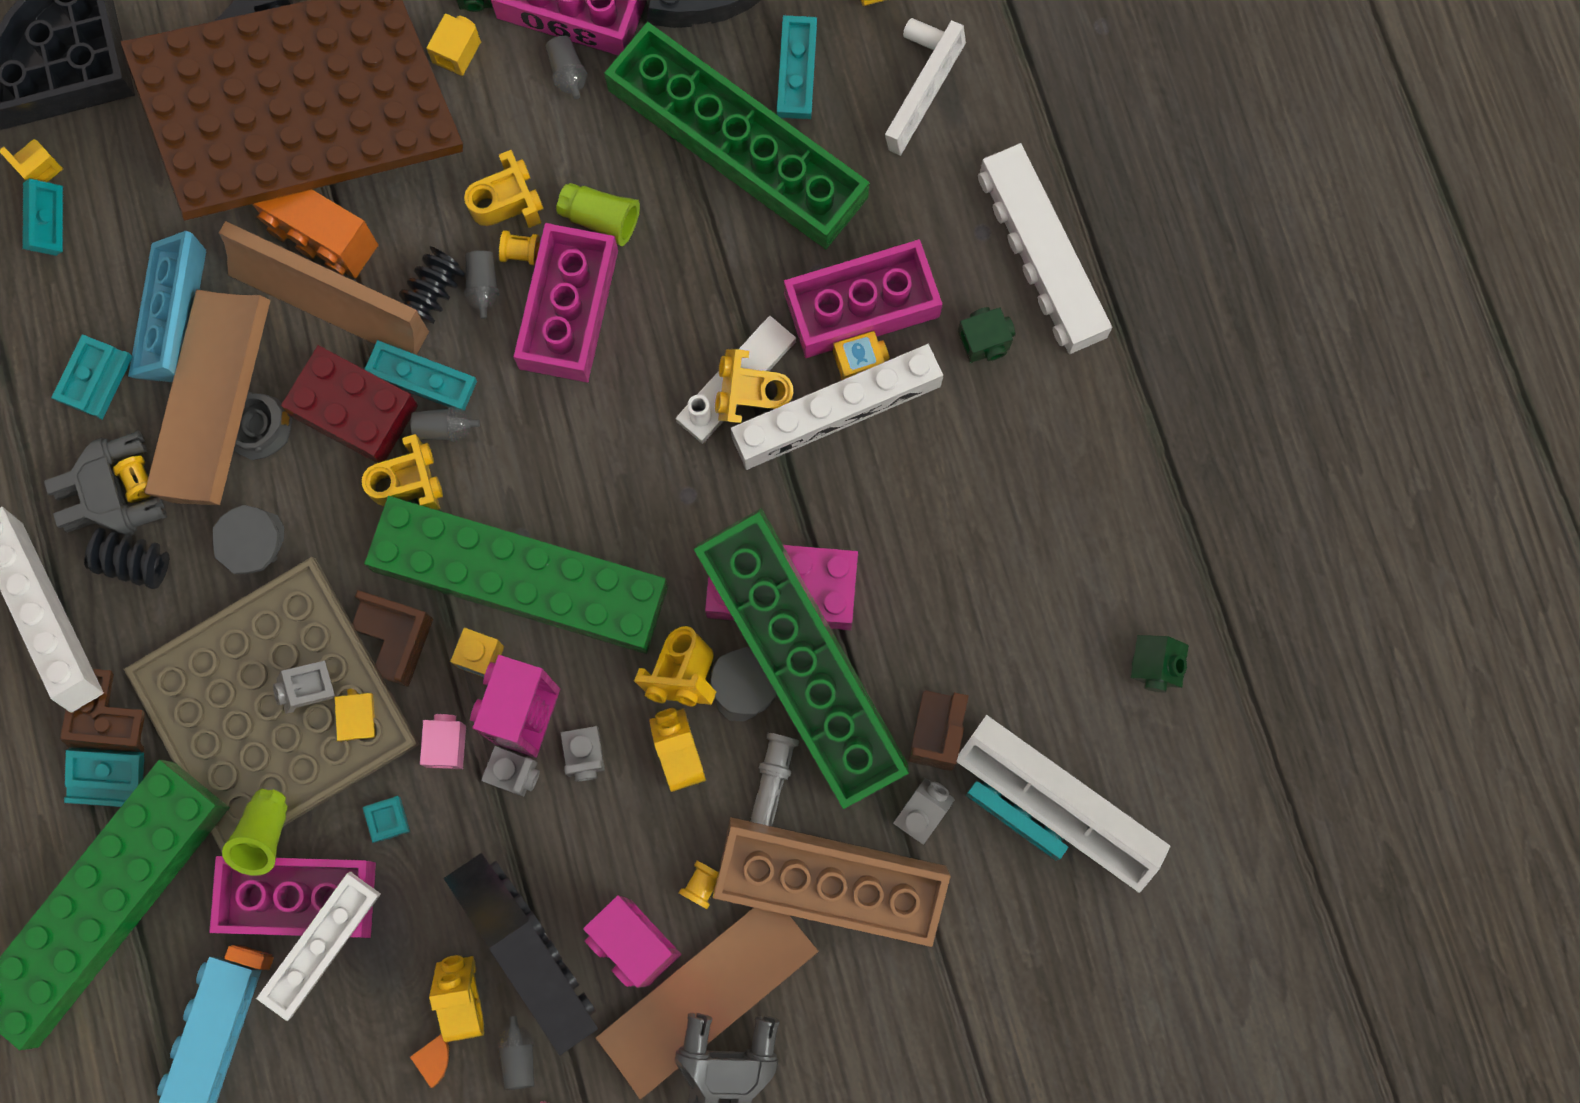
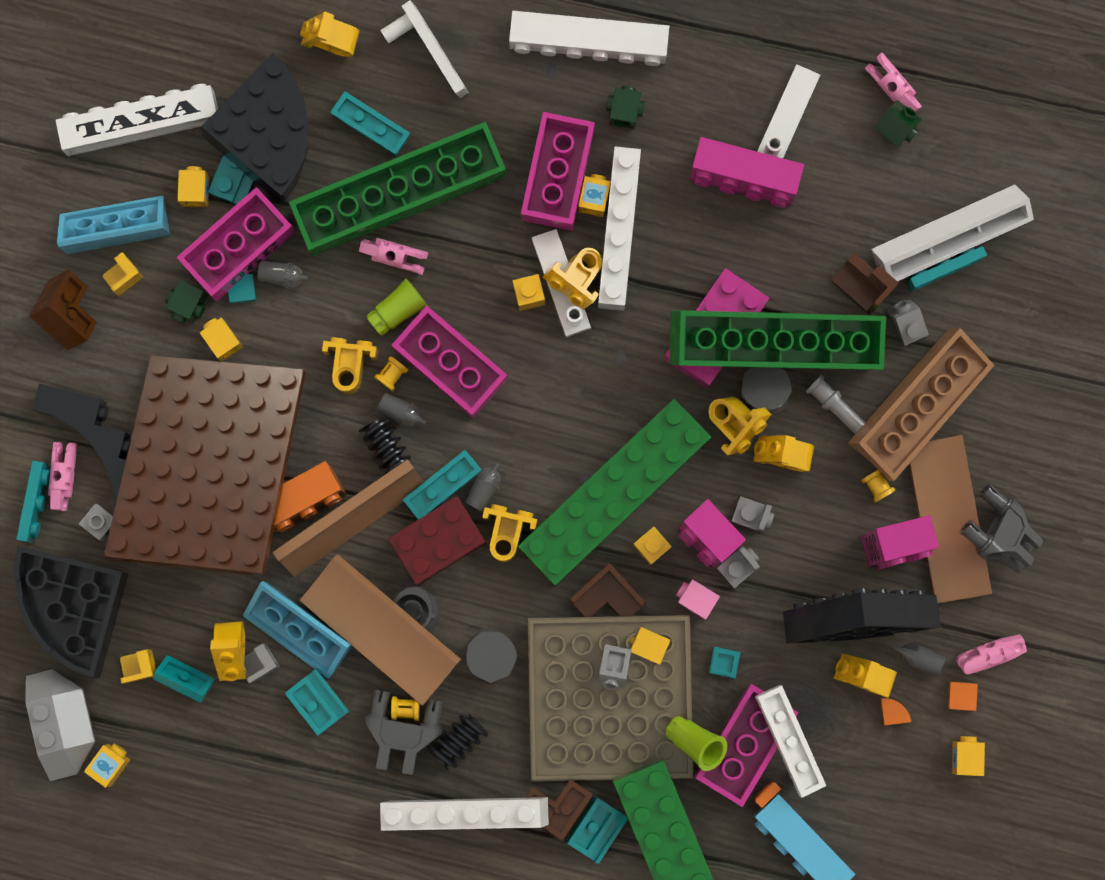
camera: 60 degrees left, 5 degrees up
none -> light grey bracket [79,504,113,543]
none -> yellow pin [210,621,247,681]
none -> teal tile [228,274,257,304]
none -> light grey panel [244,643,280,684]
none -> bright pink hinge [359,238,428,275]
none -> yellow brick [513,274,545,311]
none -> dark pink brick [689,137,804,208]
none -> white piece [757,64,820,158]
none -> bright pink hinge [865,52,922,112]

